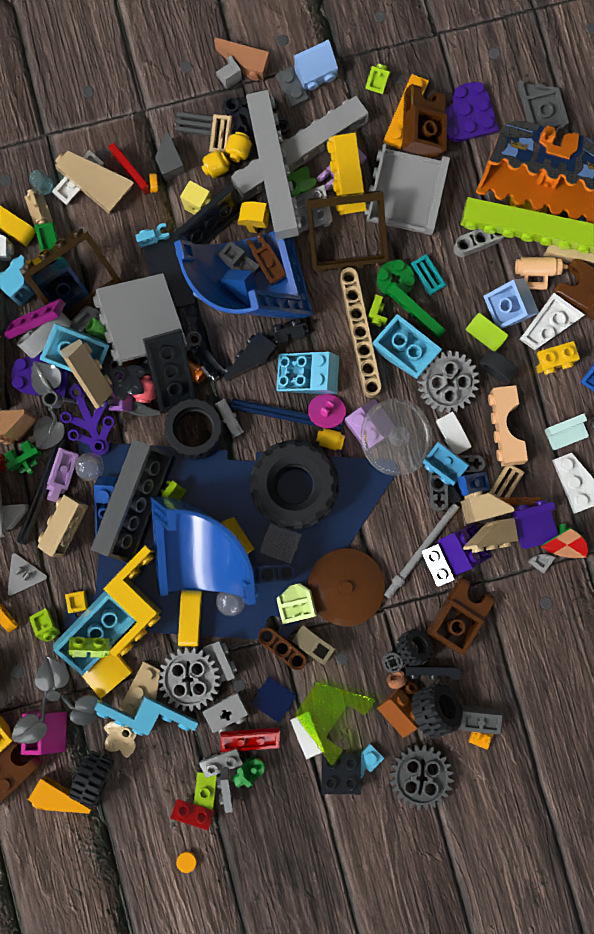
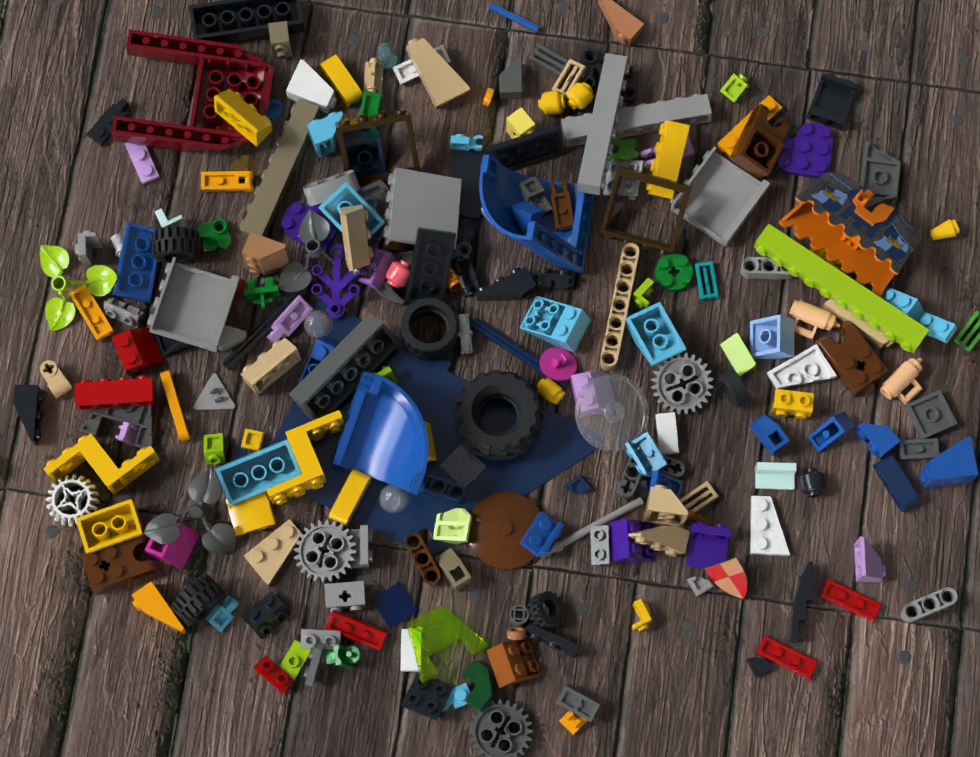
camera: 20 degrees right, 10 degrees down
magenta tile [4,299,66,339] -> none
lime hinge [68,637,110,658] -> none
bright green cone [86,318,107,341] -> none
medium azure bracket [94,695,198,736] -> none
tan plate [104,721,137,758] -> none
red tile [108,143,150,195] -> none
black plate [110,365,146,401] -> none
light orange tile [176,851,197,873] -> none
light grey panel [216,55,242,89] -> none
yellow brick [237,202,270,233] -> none
dark grey plate [275,66,309,109] -> none
light blue slope [294,40,338,92] -> none
green beam [385,283,446,339] -> none
black tyre [411,683,462,738] -> none
reddish brown brick [426,576,495,655] -> none
light nougat arch [488,385,528,467] -> none
none -> medium azure plate [206,595,239,632]
none -> black bracket [242,591,291,639]
none -> dark green tile [462,660,494,713]
none -> blue bar [488,2,540,33]
none -> blue bracket [519,511,564,557]
none -> dark blue tile [565,474,592,494]
none -> yellow bracket [631,599,652,632]
none -> blue slope [749,414,790,457]
none -> black panel [806,73,858,131]

